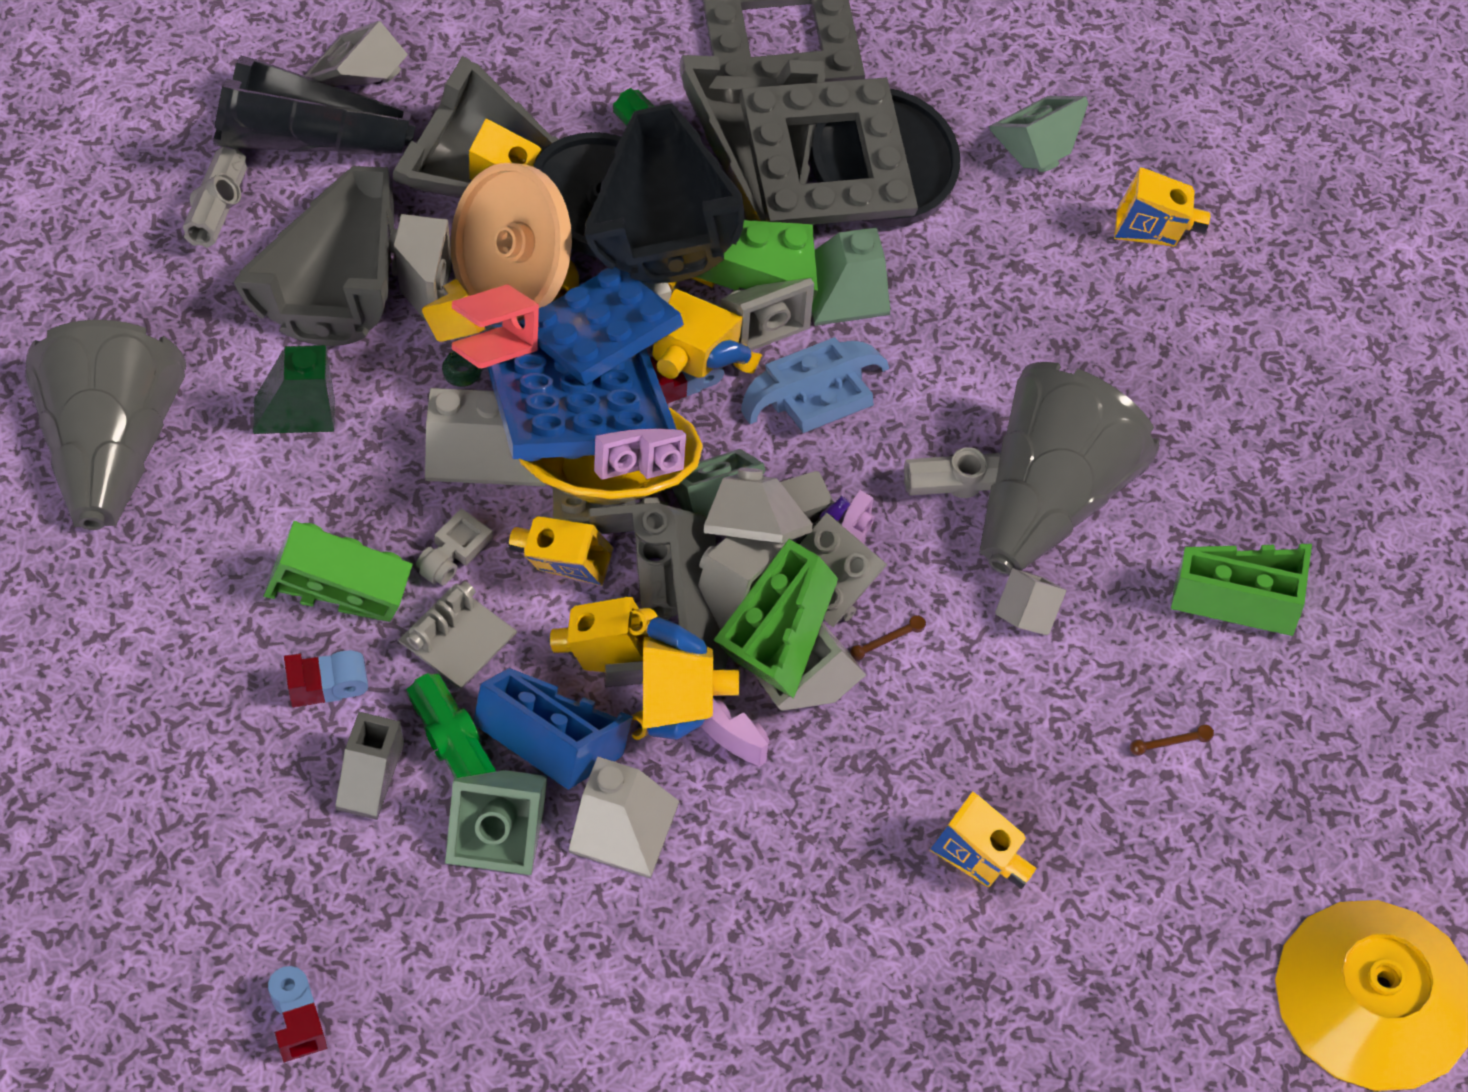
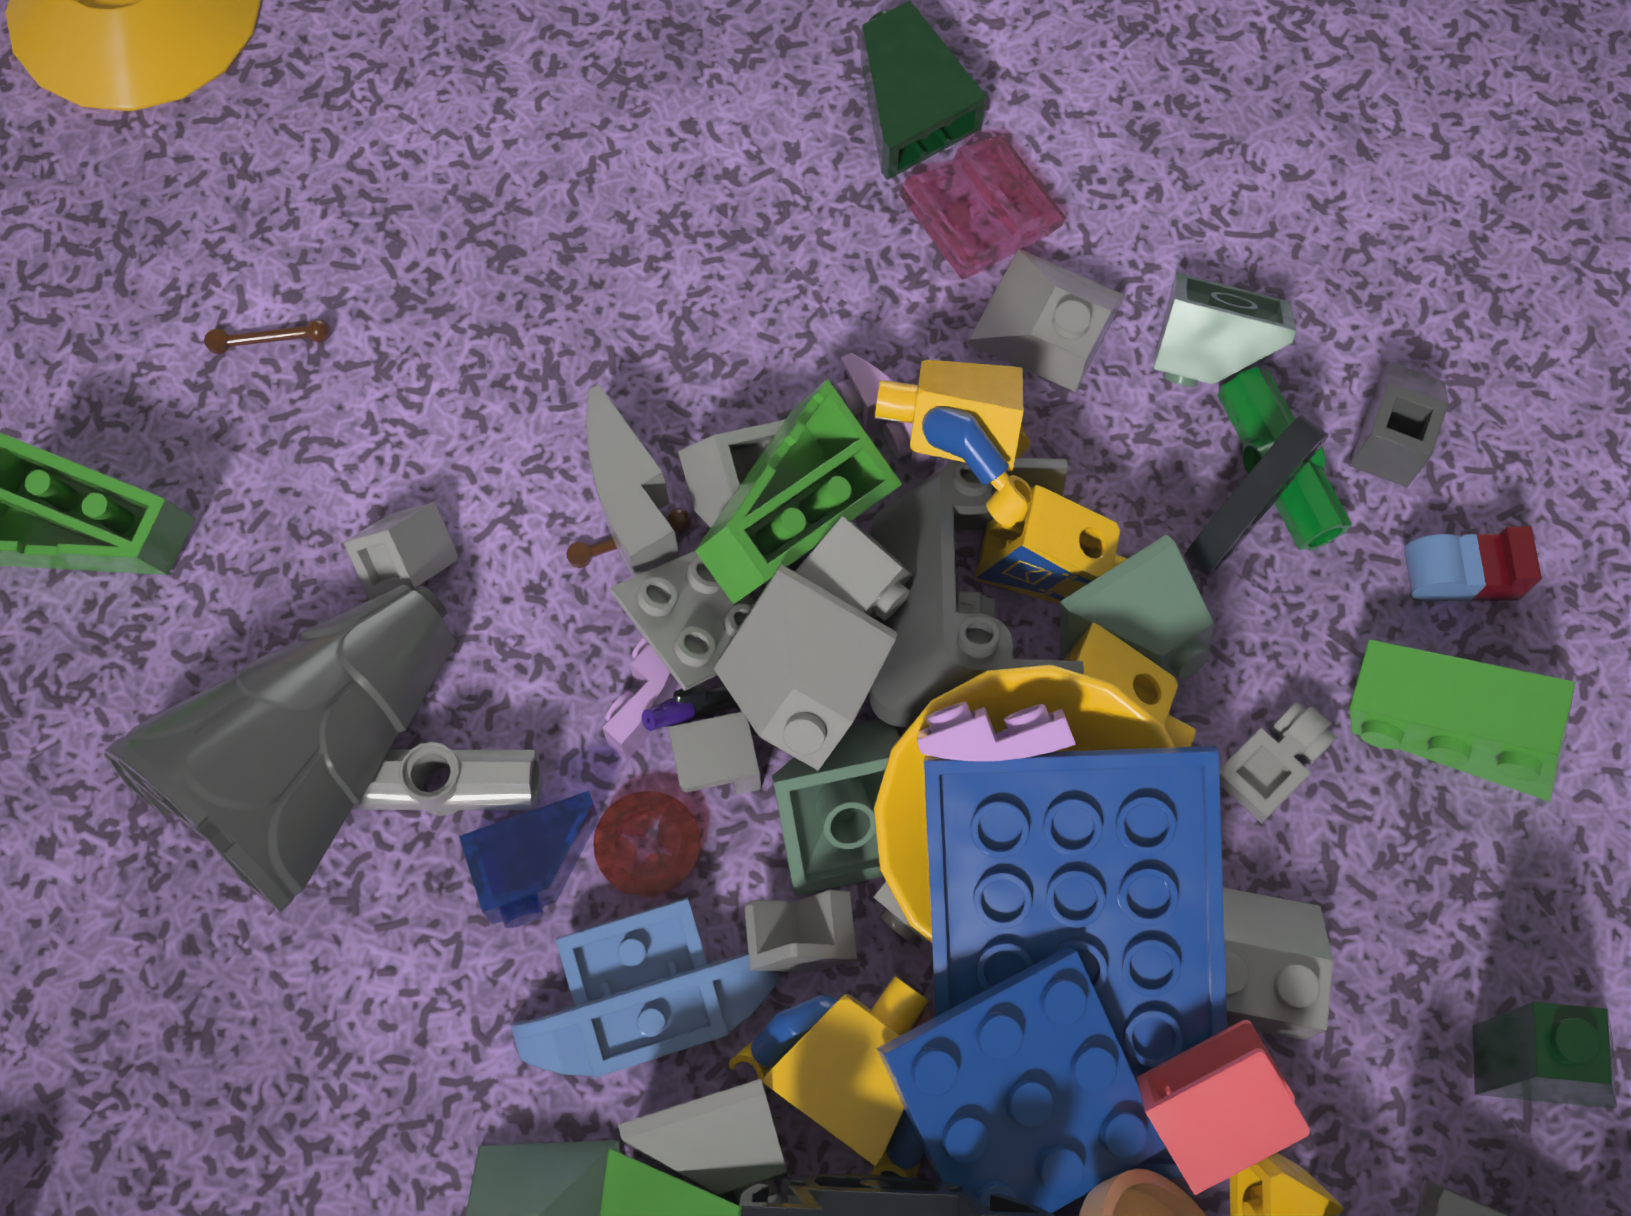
camera: 170 degrees left, 10 degrees up
leg [268,966,328,1063] -> none
light grey hinge [398,581,517,689] -> none
blue wedge [473,668,633,790] -> none
yellow torso [930,791,1037,889] -> none
none -> clear blue slope [459,791,599,928]
none -> light grey slope [586,384,680,577]
none -> clear red gear [593,791,700,898]
none -> light grey panel [745,890,858,973]
none -> dark green slope [860,0,987,180]
none -> clear pink slope [899,134,1067,280]
none -> sand green slope [1060,534,1214,679]
none -> black beam [1184,414,1329,577]

